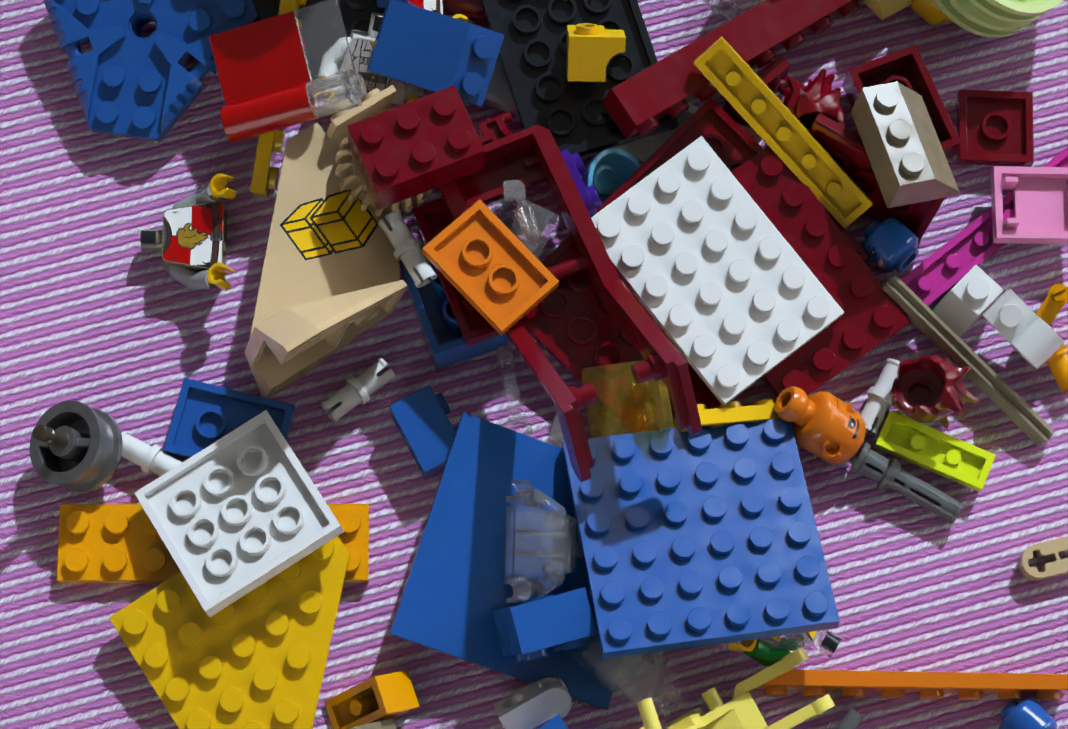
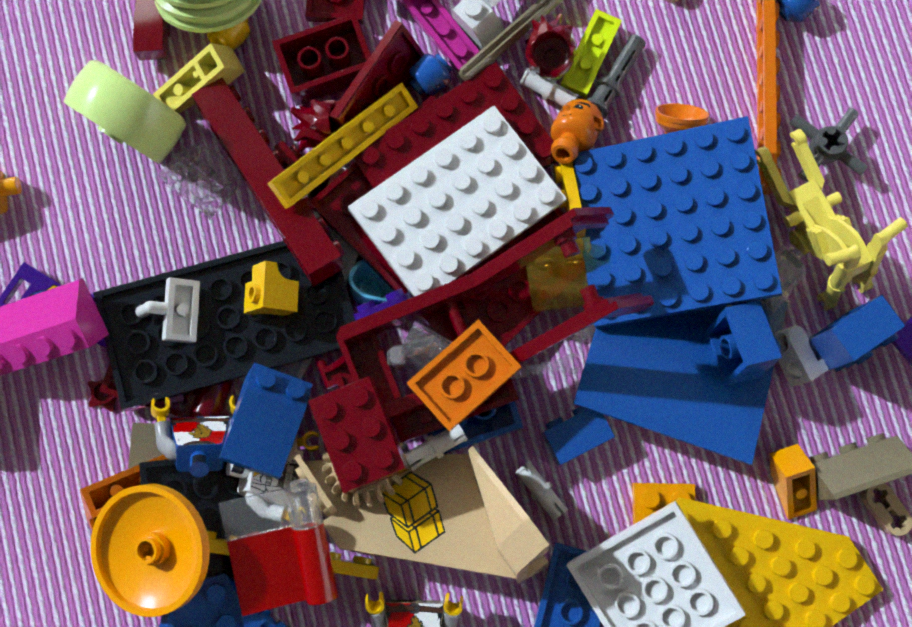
camera: 85 degrees left, 5 degrees up
clear torso [504,480,583,603] -> none
dark tan slope [851,82,959,208] -> none
none -> orange piece [655,103,709,134]

